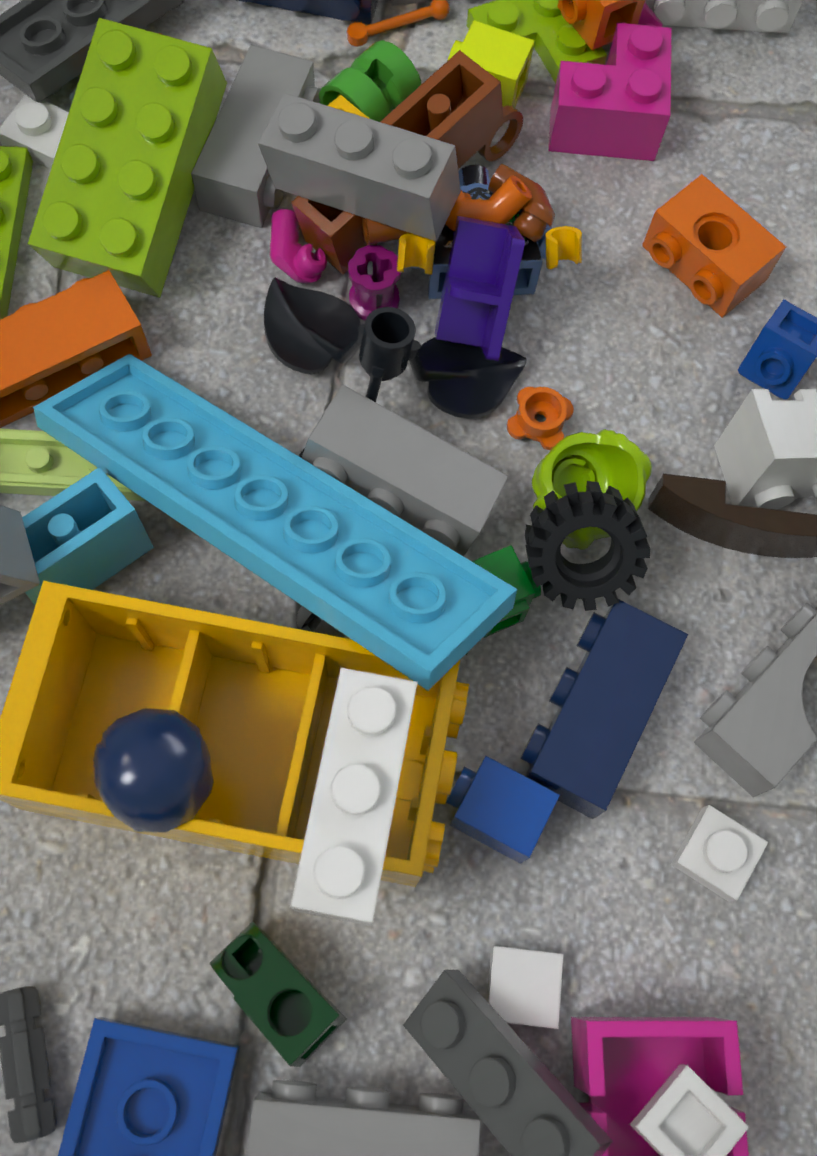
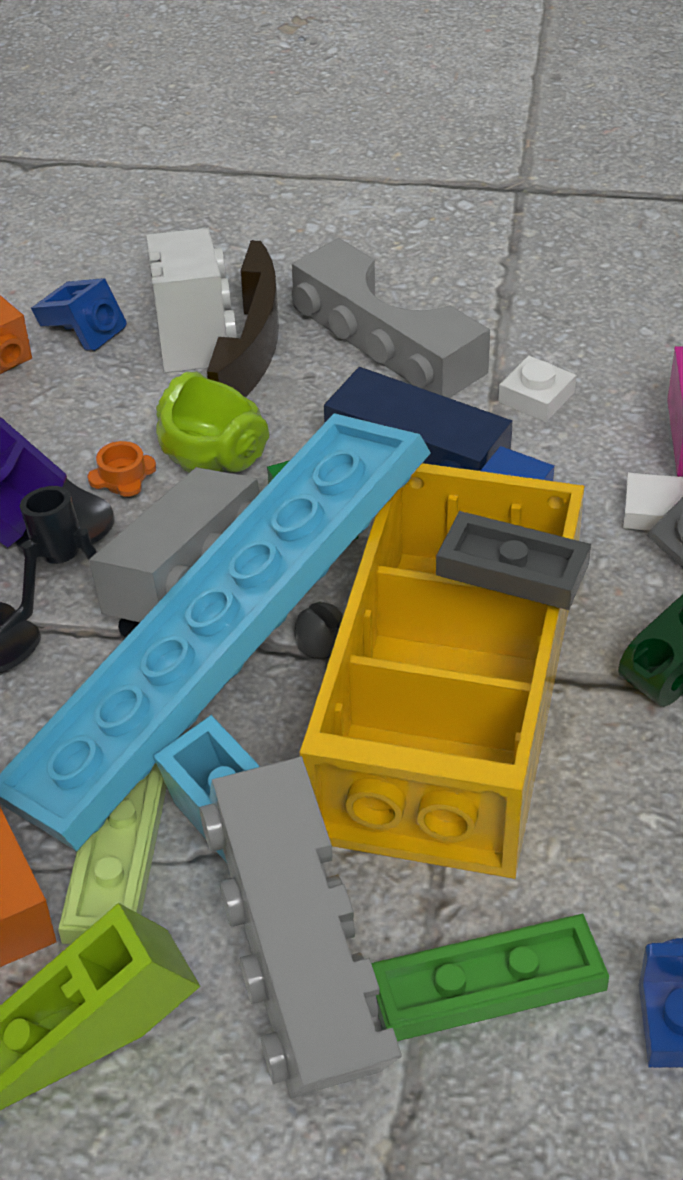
camera: 80 degrees left, 25 degrees down
dark blue hair [93,708,214,833] -> none
white brick [290,668,417,926] -> none
black tyre [525,481,650,611] -> none
none -> dark grey plate [436,511,591,610]

